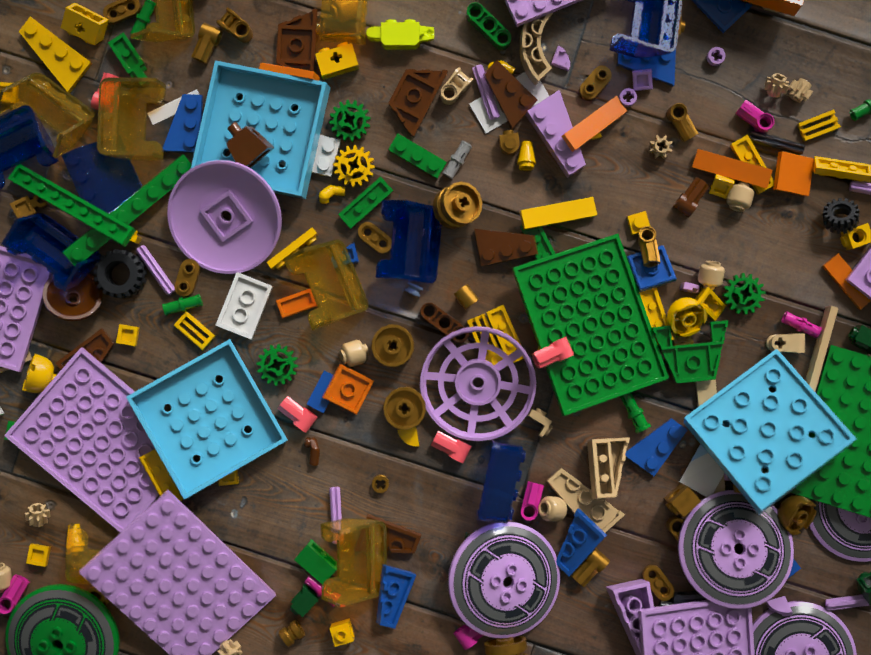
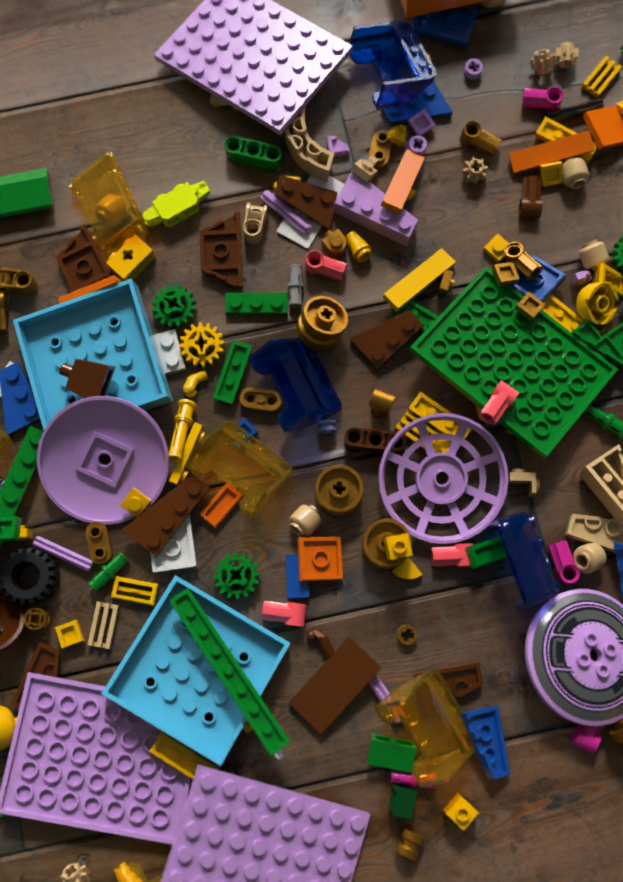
camera: 30 degrees left, 10 degrees down
none -> pearl gold wheel [24,608,52,630]
none -> tan tile [88,601,120,649]
none -> yellow plate [120,487,151,517]
none -> reddish brown wing [122,474,210,557]
none -> yellow pin [167,399,197,462]
none -> green plate [169,588,290,756]
none -> reddish brown tile [289,636,382,734]
none -> coral piece [305,250,347,282]
none -> tan plate [350,155,379,182]
none -> yellow brick [383,533,413,560]
none -> yellow tile [387,125,406,147]
none -> pearl gold plate [437,269,455,297]
none -> green tile [465,536,509,569]
none -> pearl gold plate [491,262,520,287]
none -> pearl gold plate [515,292,546,322]

